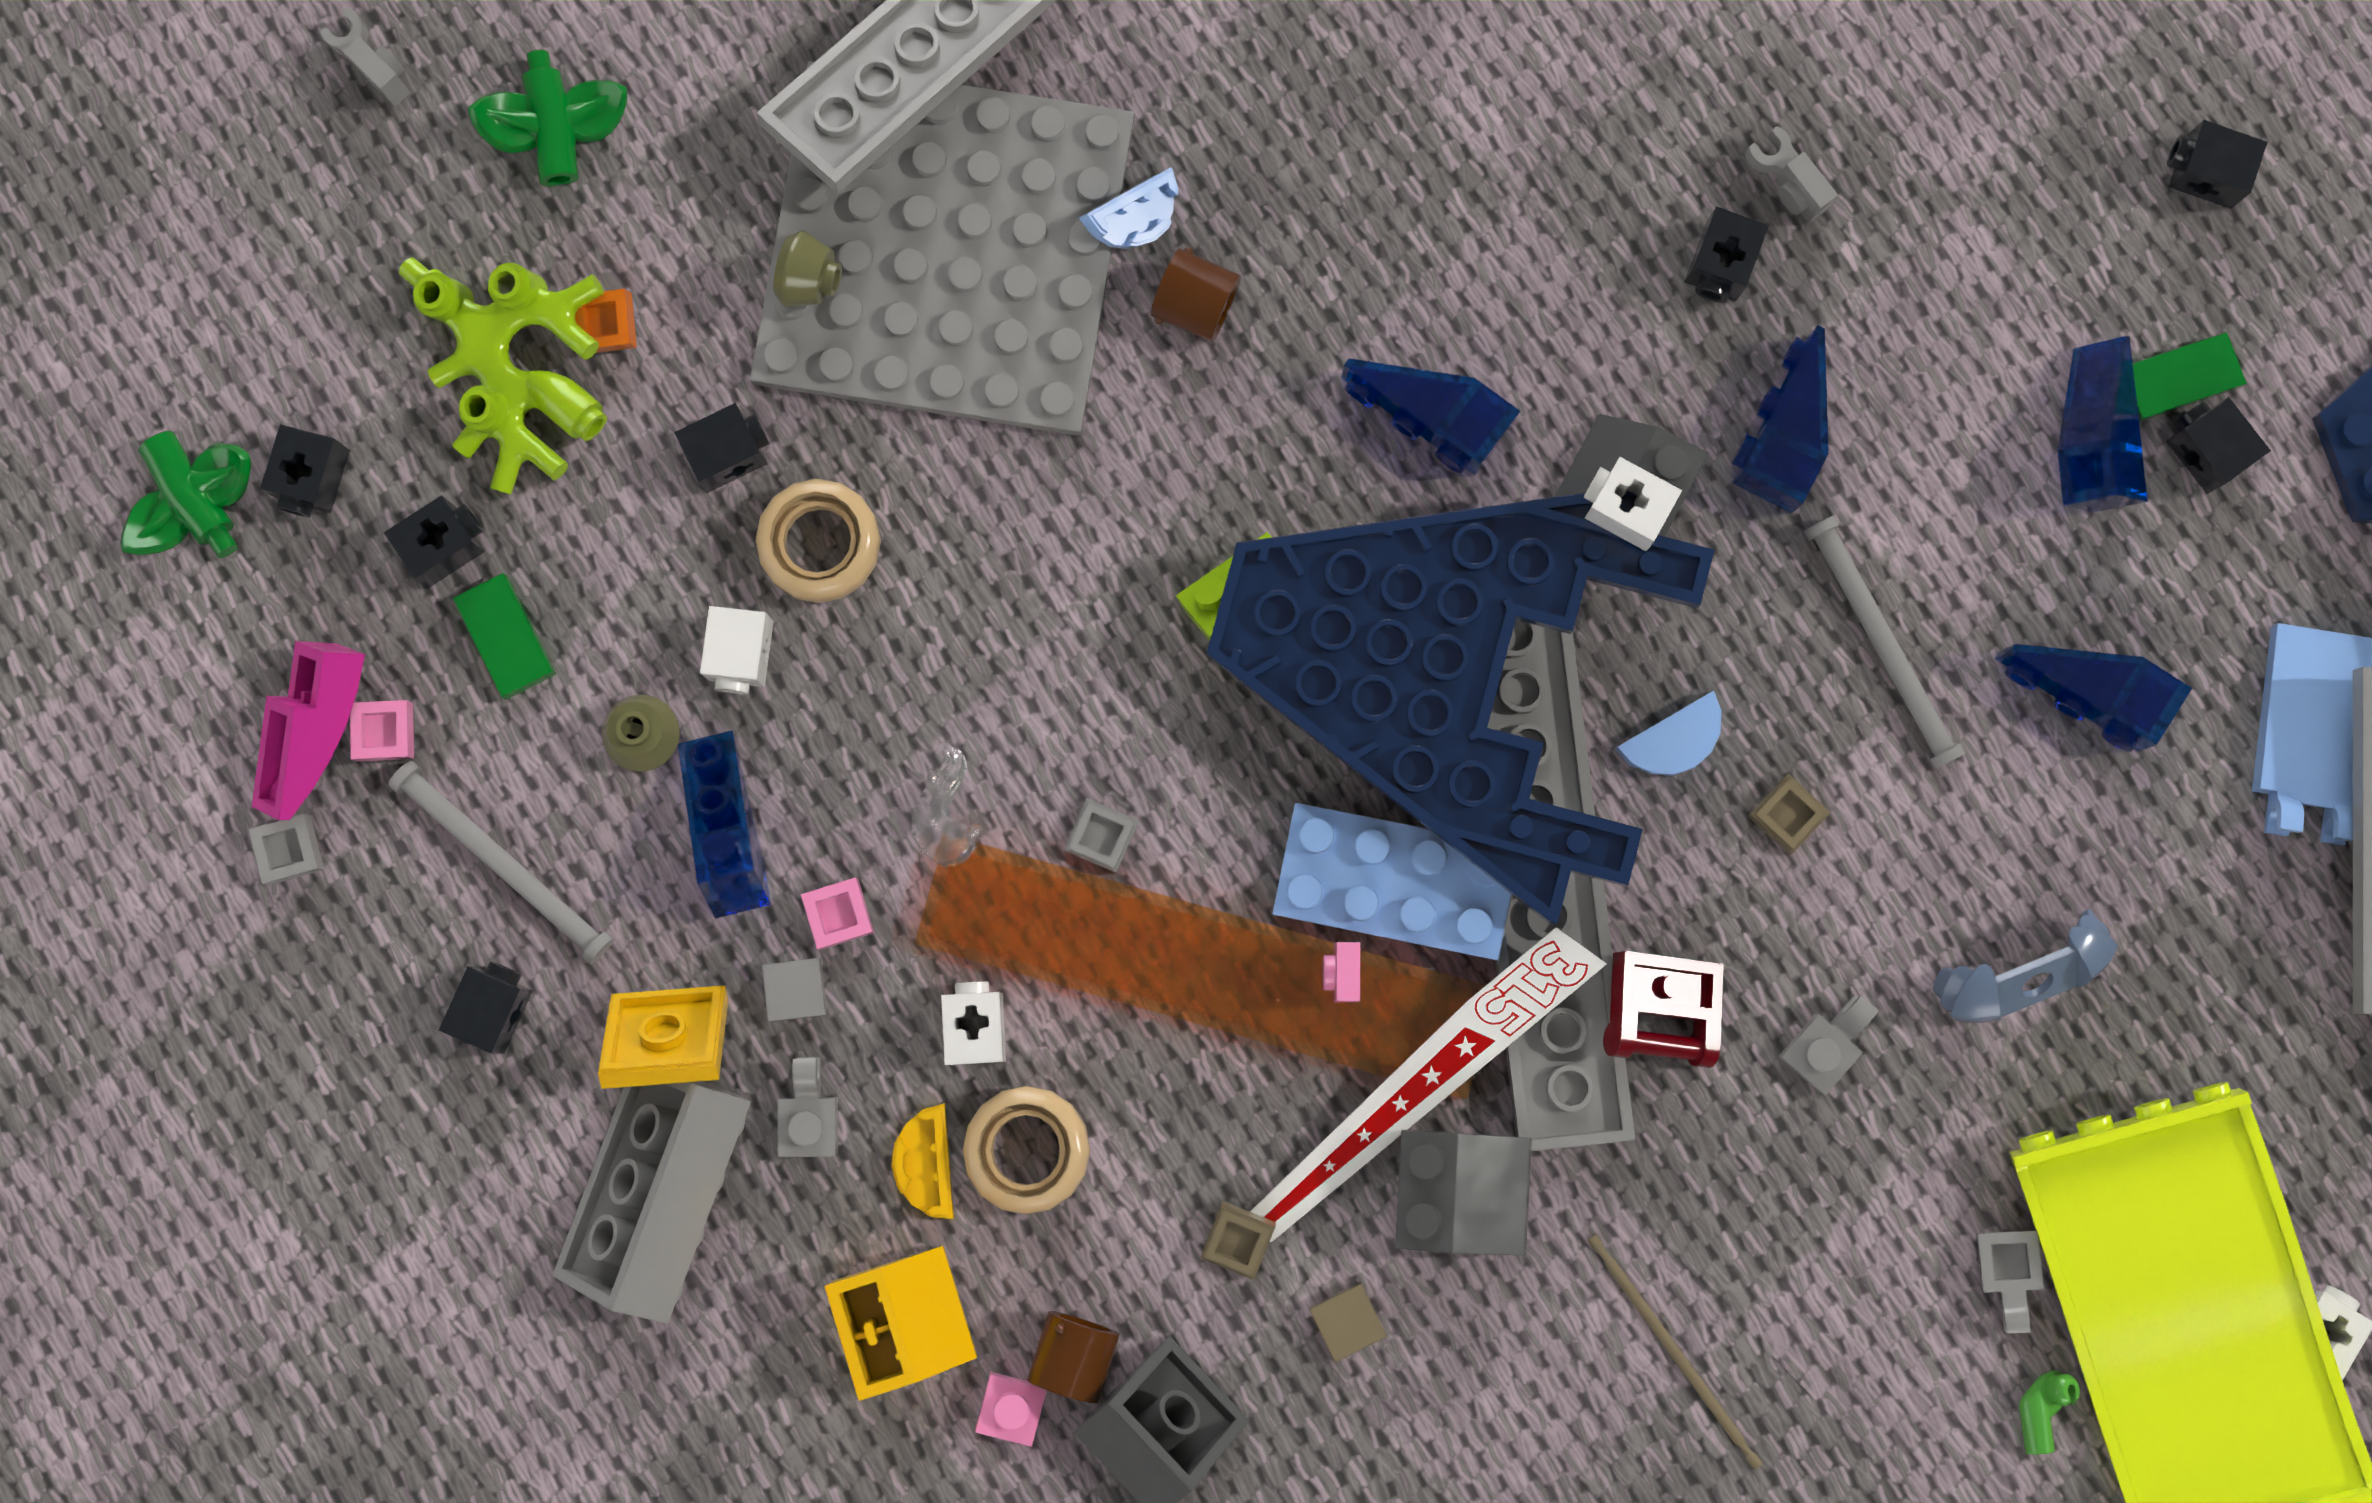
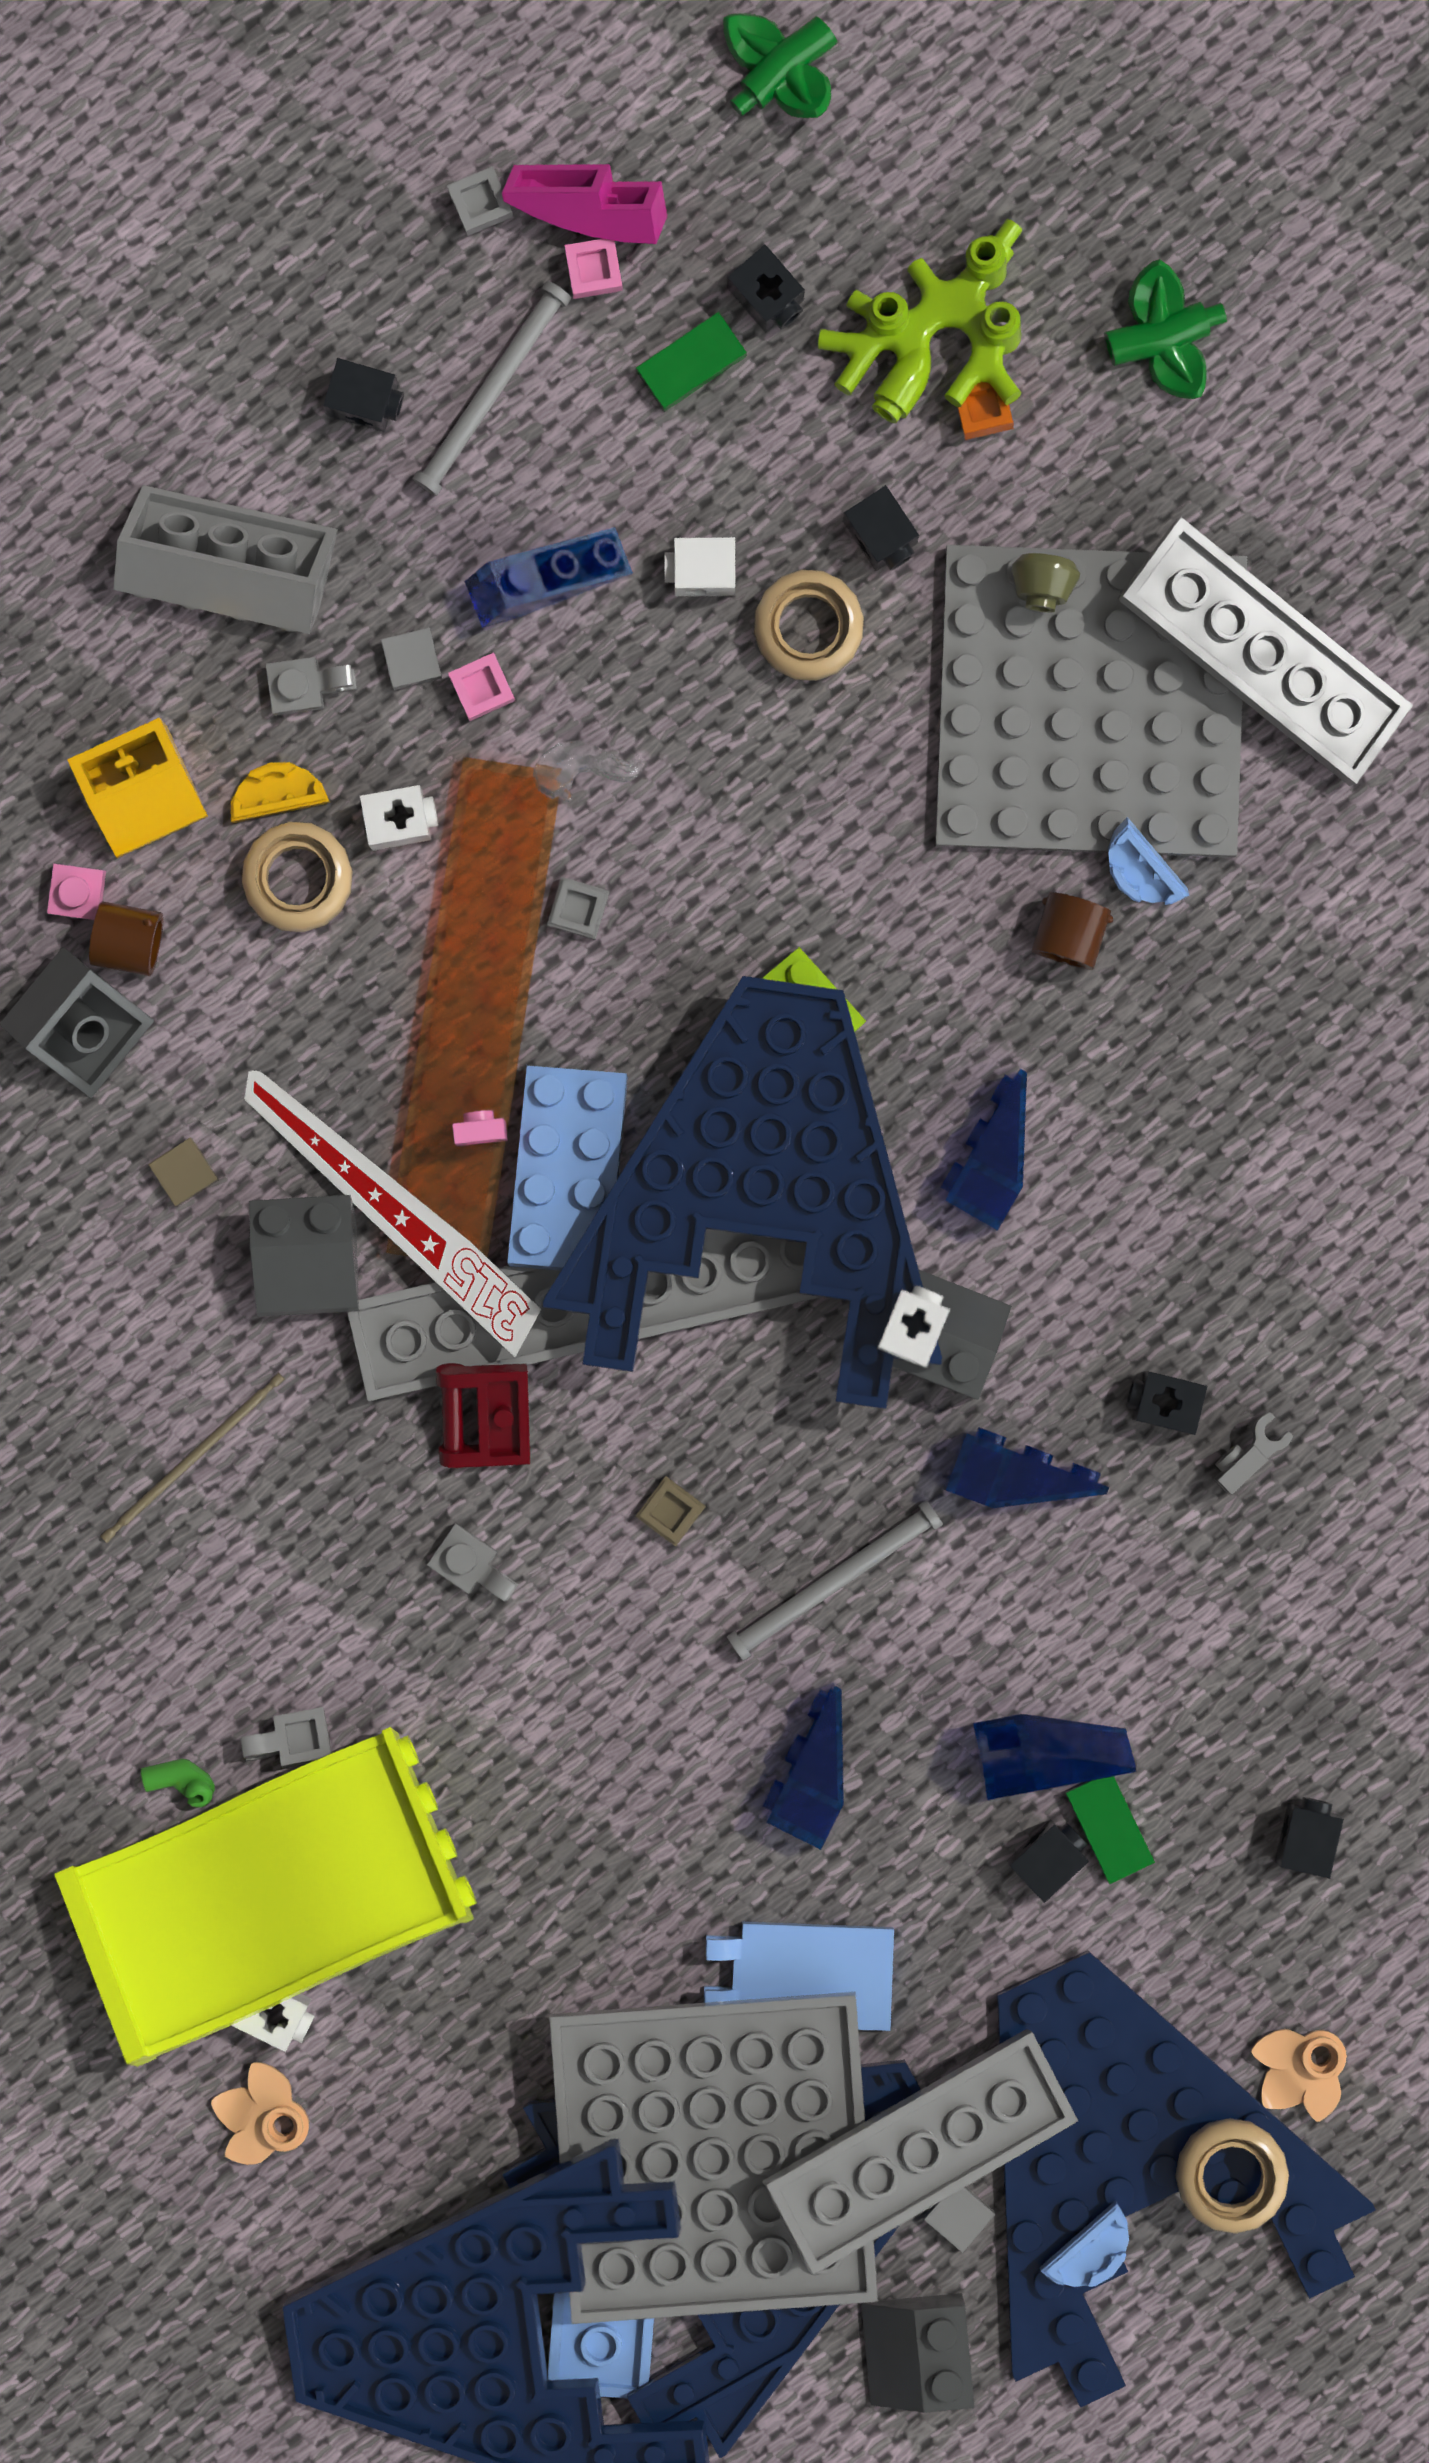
camera: 80 degrees right, 5 degrees up
black brick [260,424,350,518] -> none
light grey plate [320,7,411,107] -> none
yellow tile [598,986,728,1089] -> none
olive cone [602,695,680,772] -> none
dark tan tile [1200,1201,1276,1280] -> none
light blue tile [1615,691,1722,776] -> none
sand blue piece [1933,909,2118,1023] -> none

